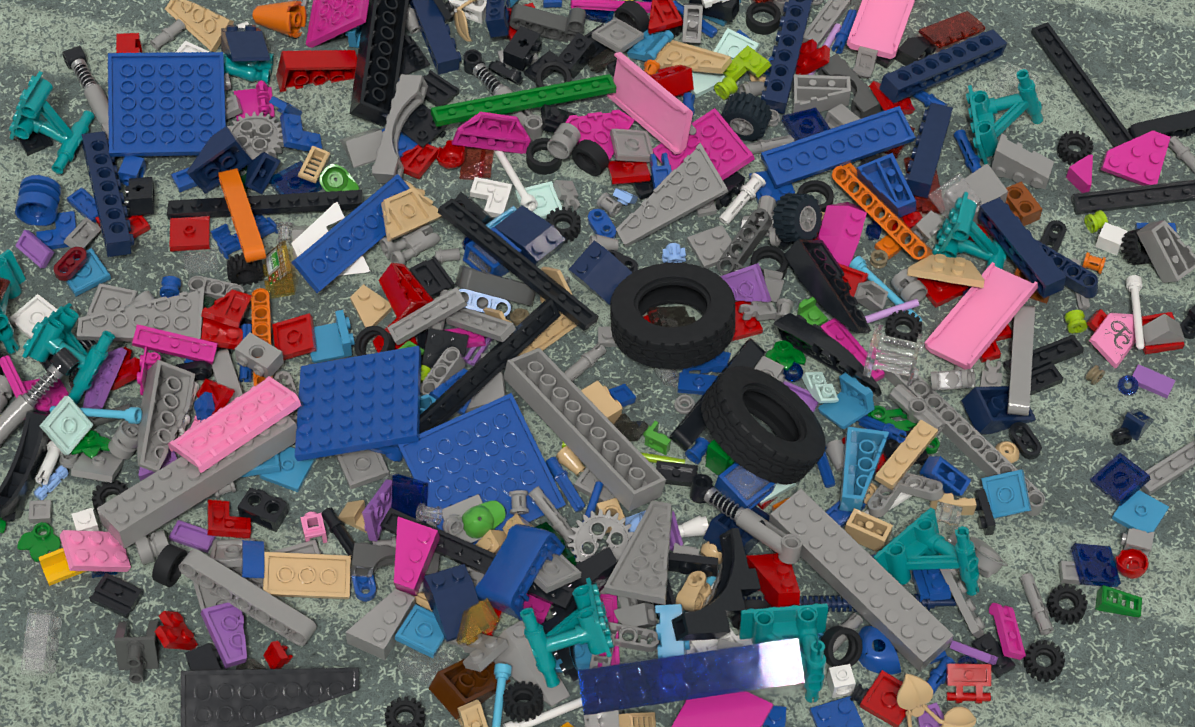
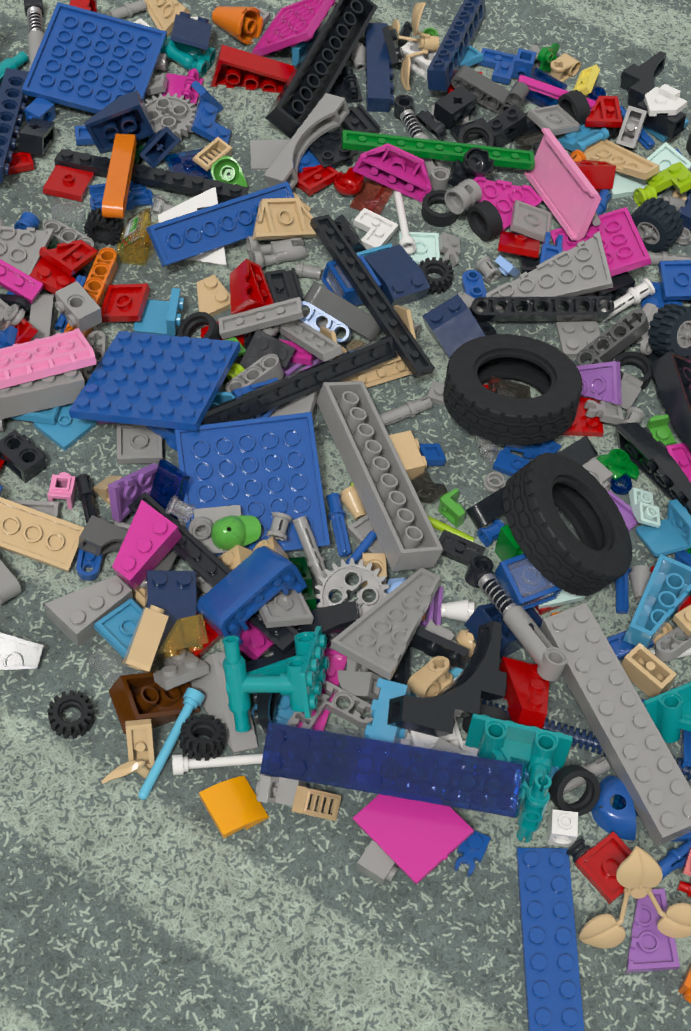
camera: 15 degrees right, 0 degrees up
light blue gear [662,243,686,263] -> none
none -> light grey bush [4,304,25,326]
none -> tan slope [122,605,169,673]
none -> black hair [462,147,494,177]
none -> black beam [469,296,614,321]

